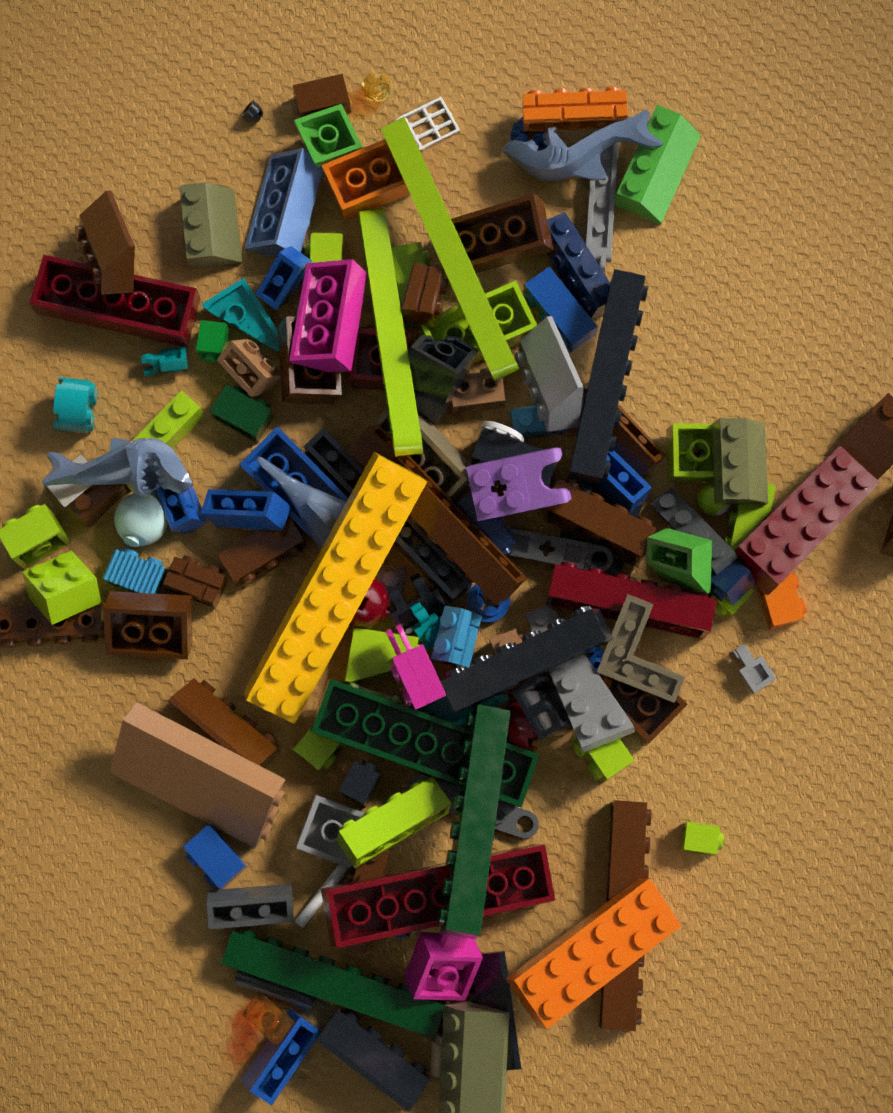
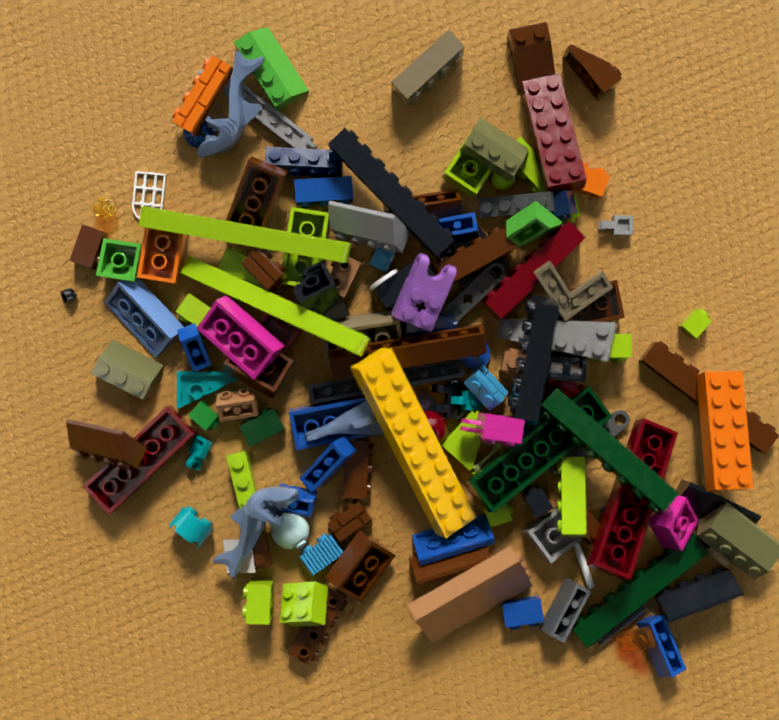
camera: 55 degrees left, 10 degrees up
none -> dark tan brick [391,30,465,107]
none -> blue tile [412,513,495,566]

